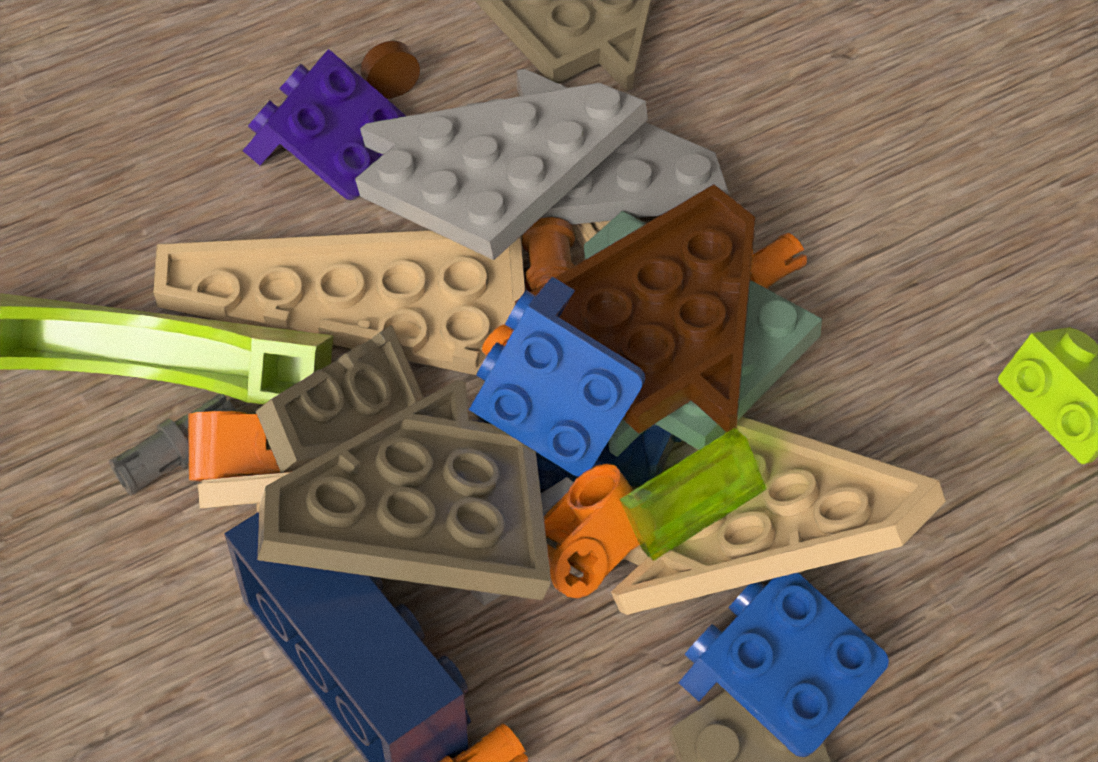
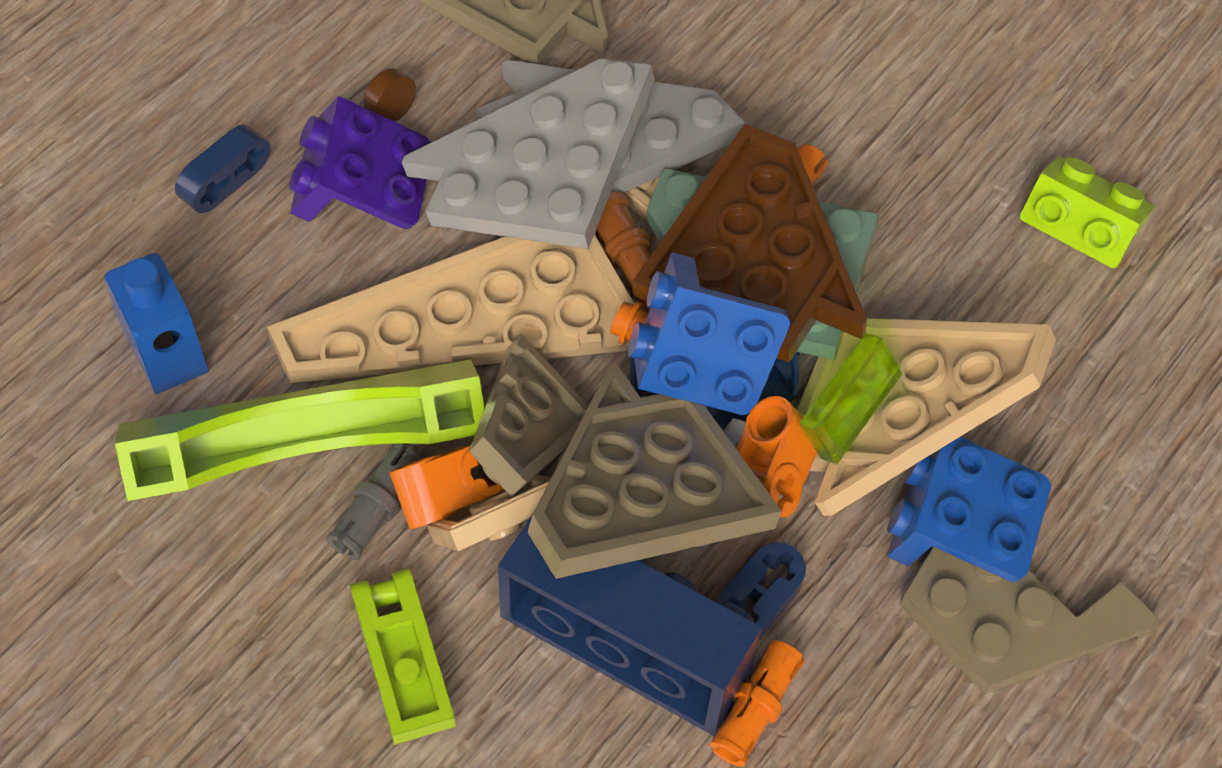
camera: 25 degrees left, 5 degrees up
none -> blue torso [104,253,209,395]
none -> dark blue beam [175,124,271,213]
none -> lime plate [349,568,456,745]
none -> dark blue beam [716,542,806,641]

